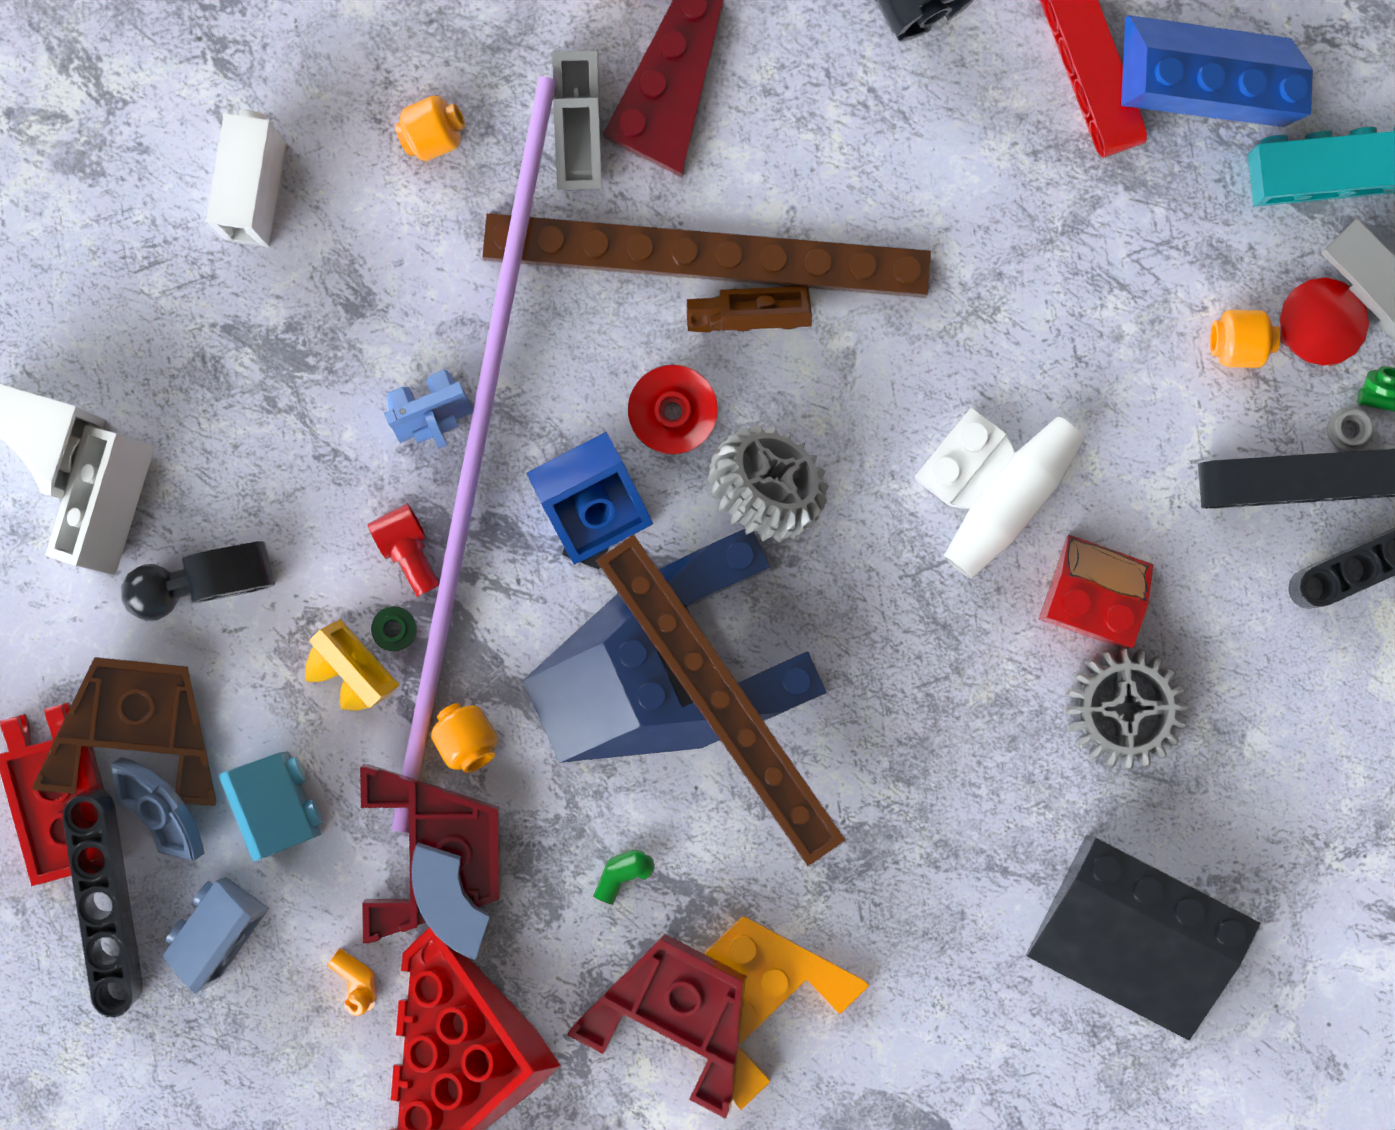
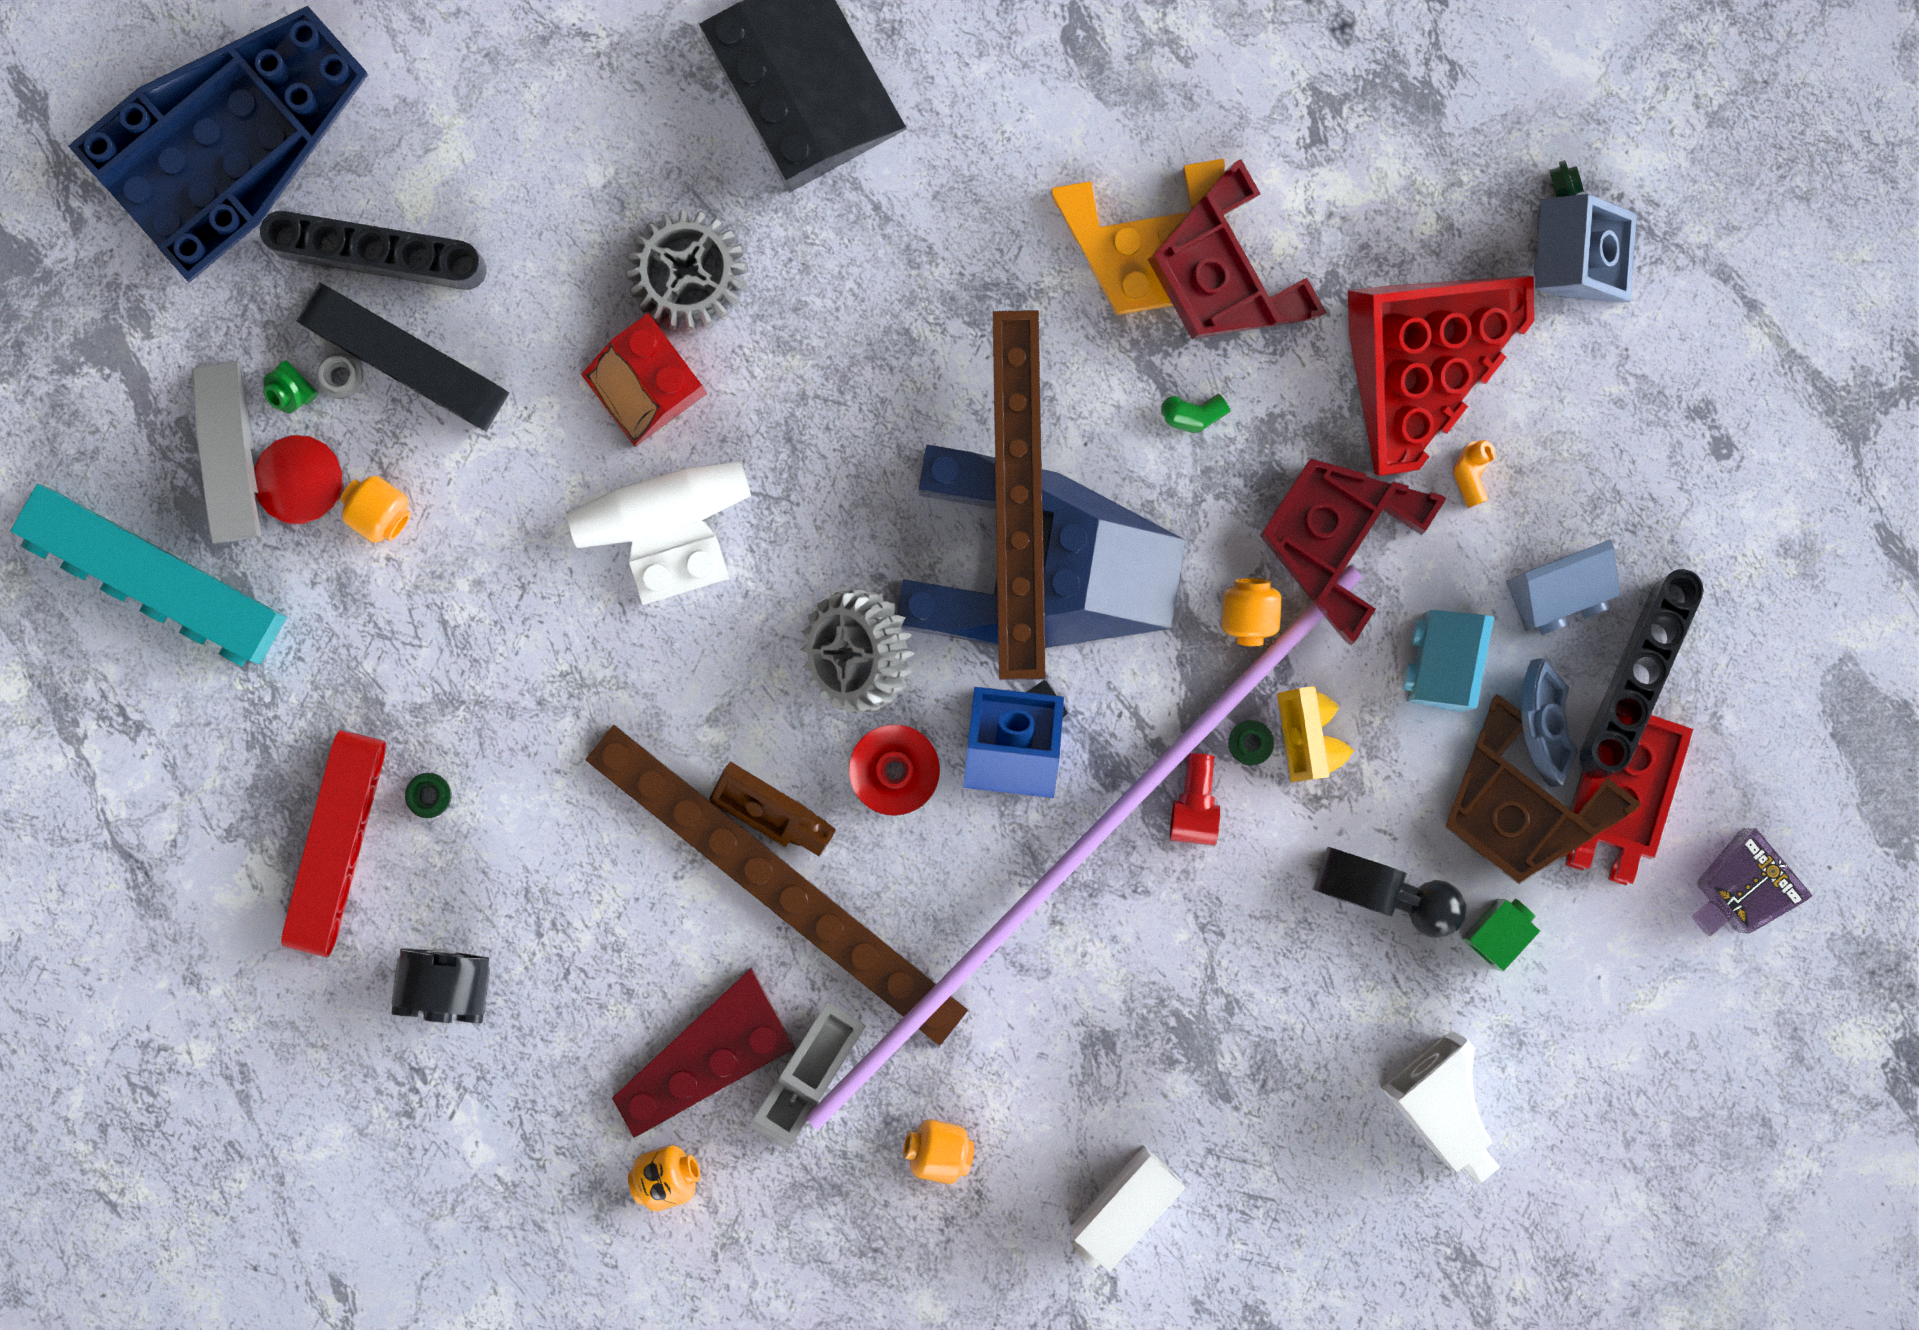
camera: 150 degrees left, 0 degrees up
white brick [45,425,155,575] -> none
medium blue hips [384,369,473,449] -> none
sand blue tile [412,843,491,960] -> none
blue slope [1121,15,1313,127] -> none
none -> dark green plate [405,773,452,818]
none -> green brick [1461,898,1540,972]

